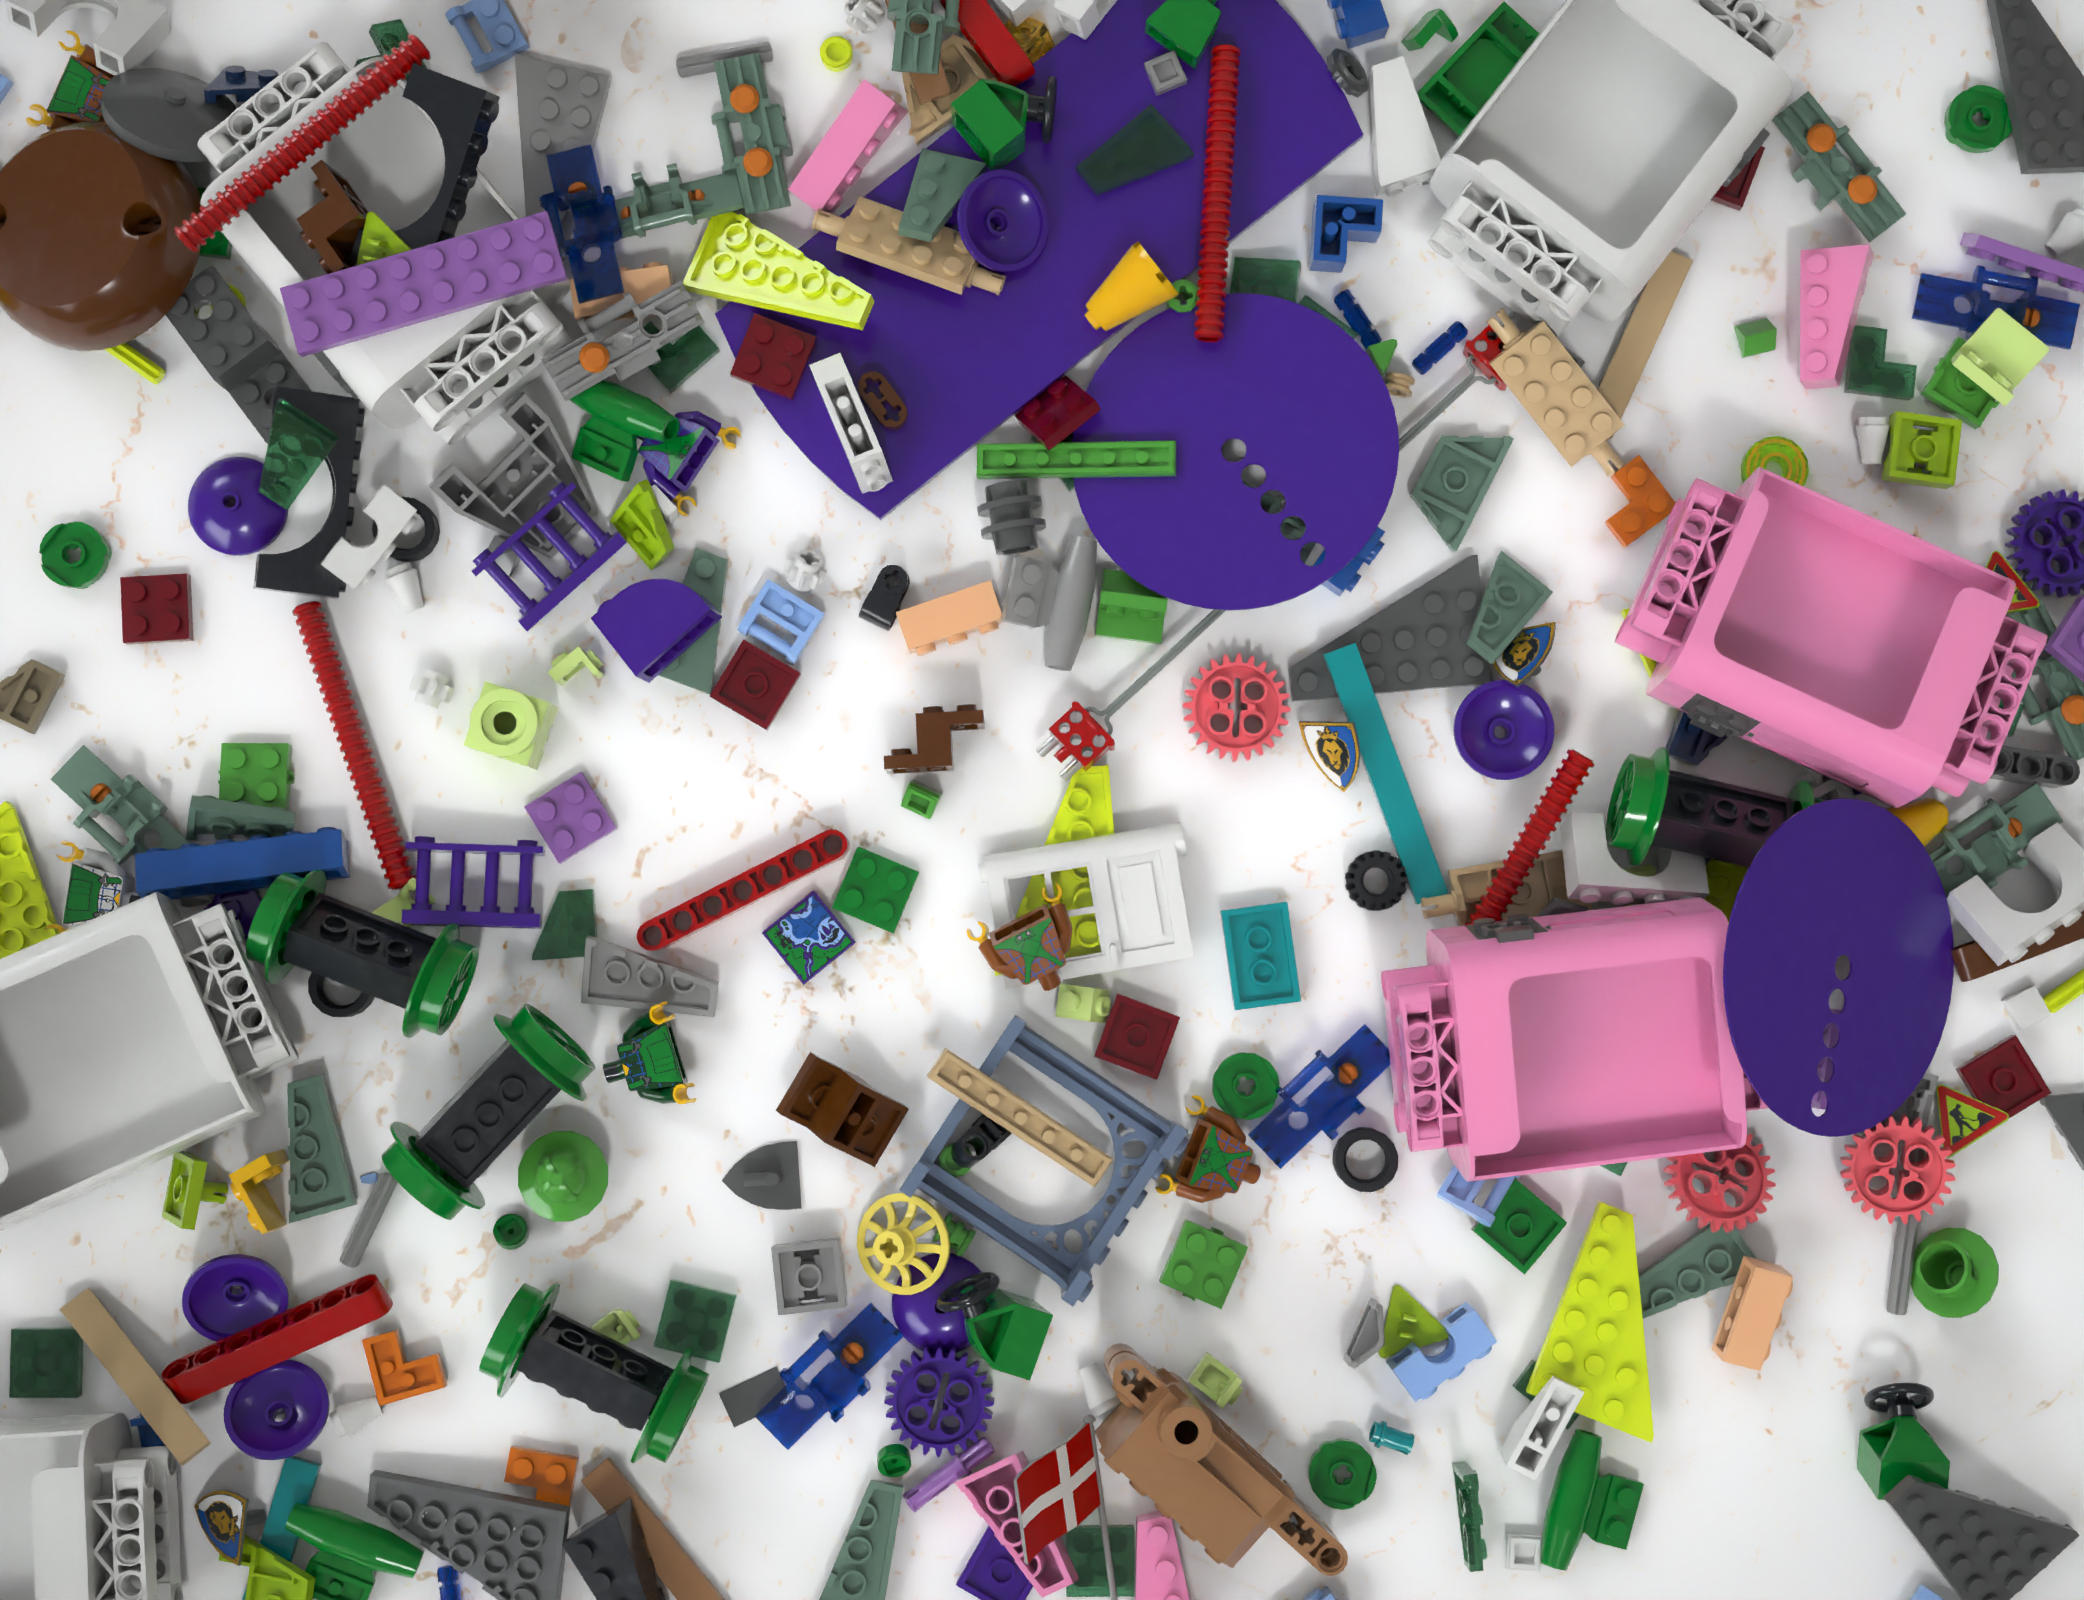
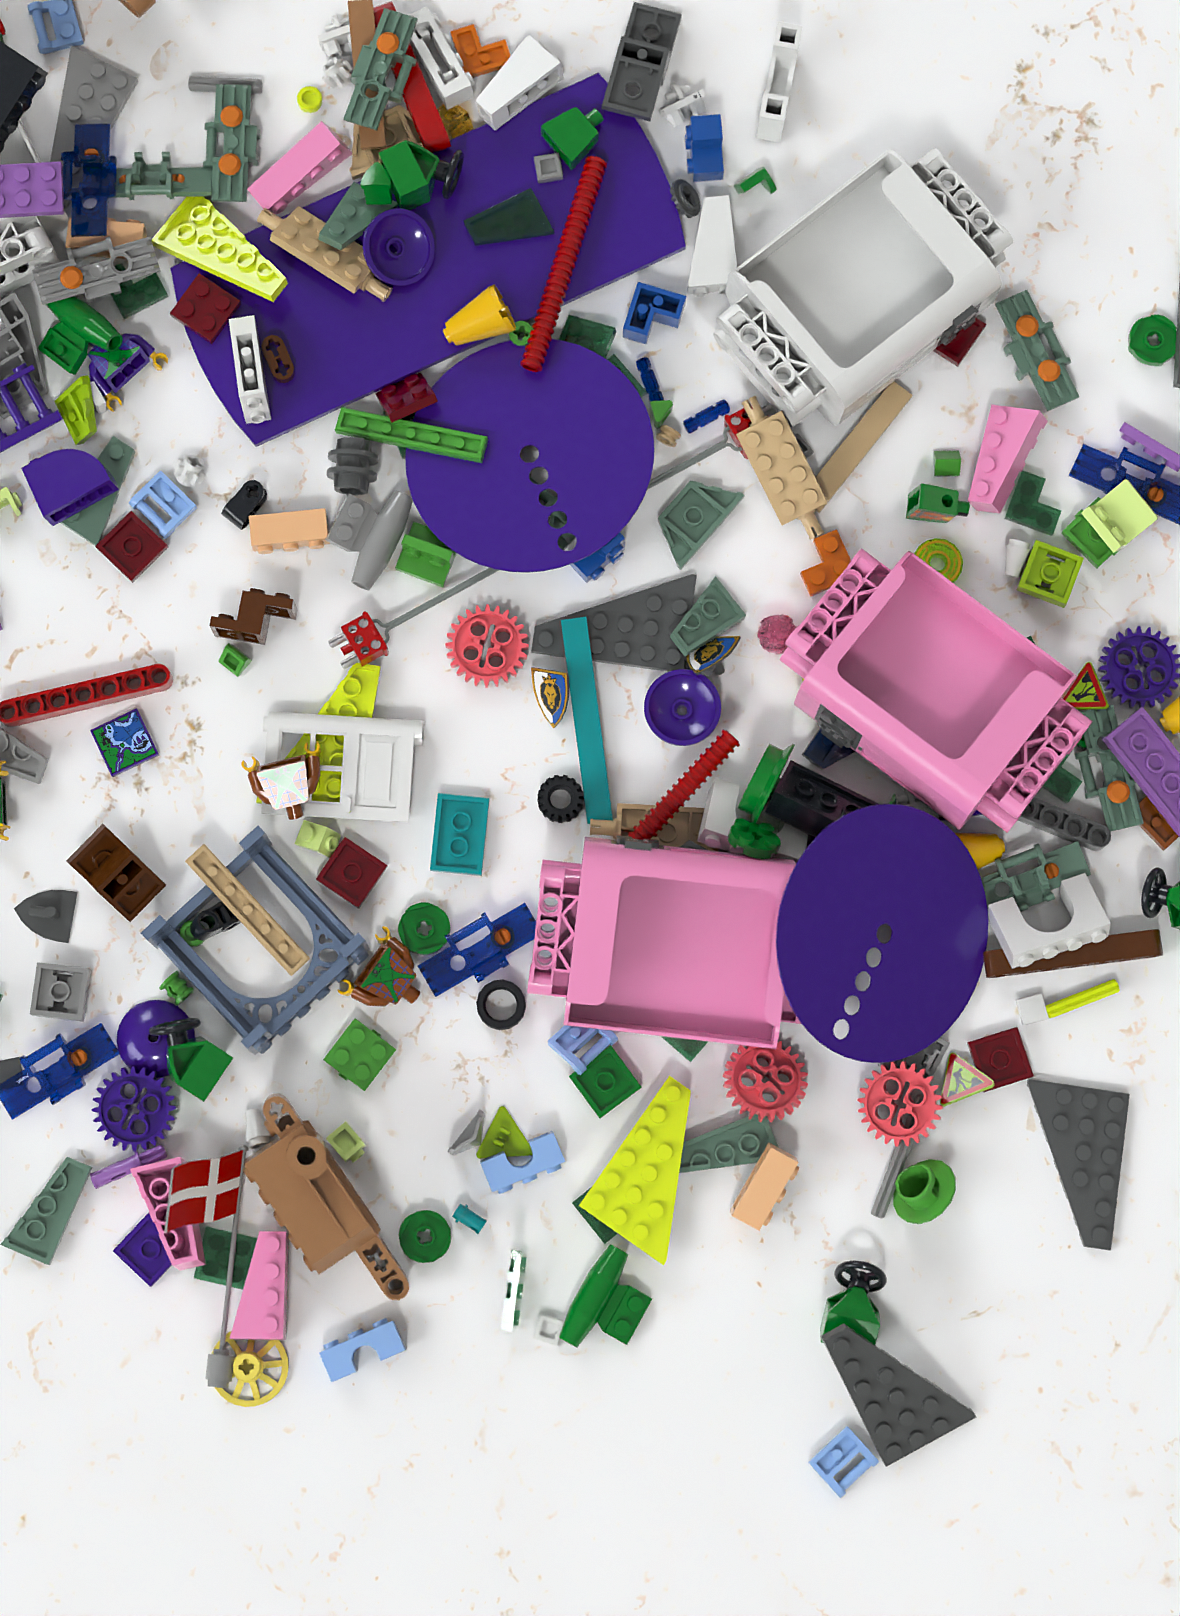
camera: 15 degrees right, 5 degrees down
green plate [832,847,920,934] -> none
light yellow wheel [857,1193,950,1295] -> none
green tile [877,1444,911,1477] -> none
green slope [1417,2,1540,137] -> none
white slope [1500,1375,1584,1481] -> none
none -> green tile [360,162,392,205]
none -> green plate [727,818,781,859]
none -> clear pink piece [757,614,796,655]
none -> green torso [906,483,970,523]

